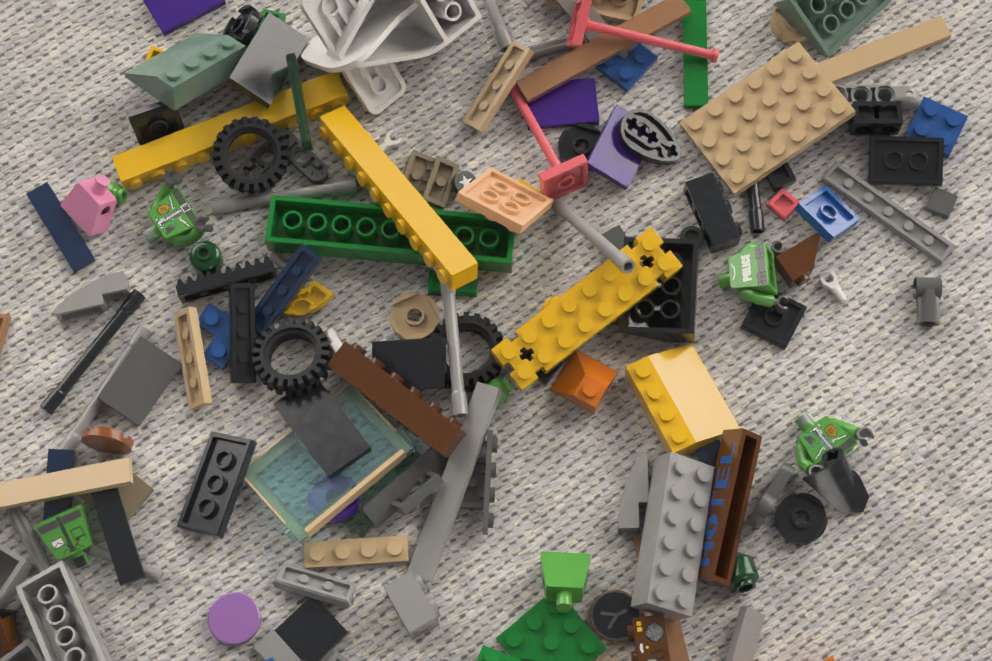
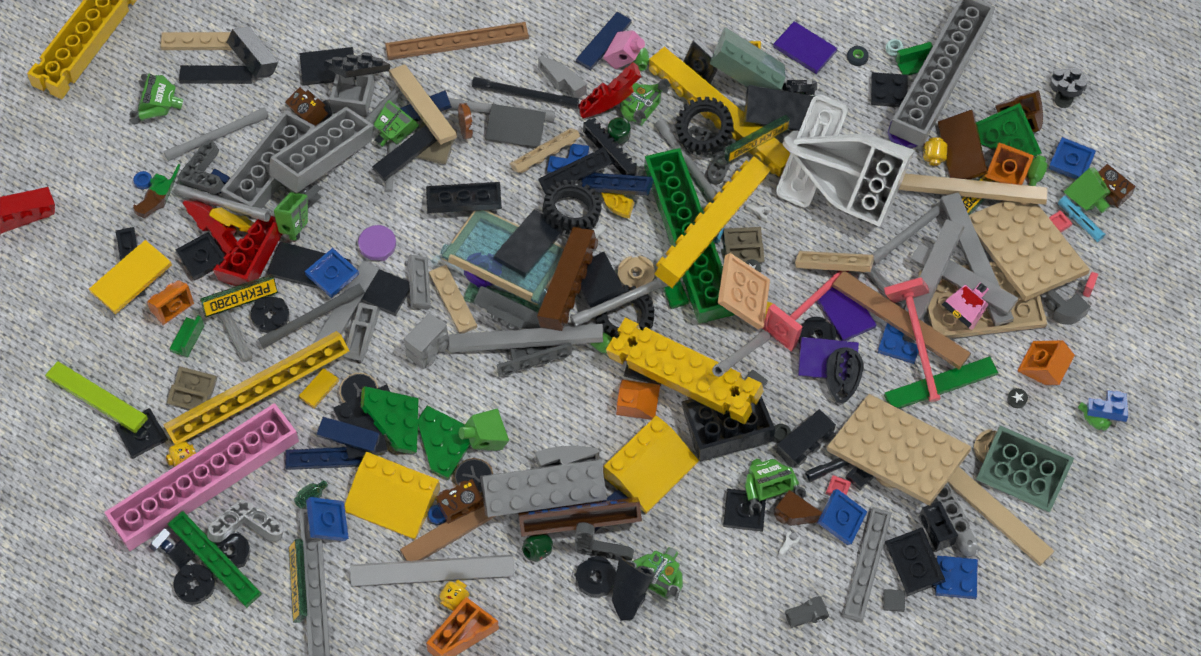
camera: 65 degrees right, 10 degrees down
none -> red slope [578,62,641,118]

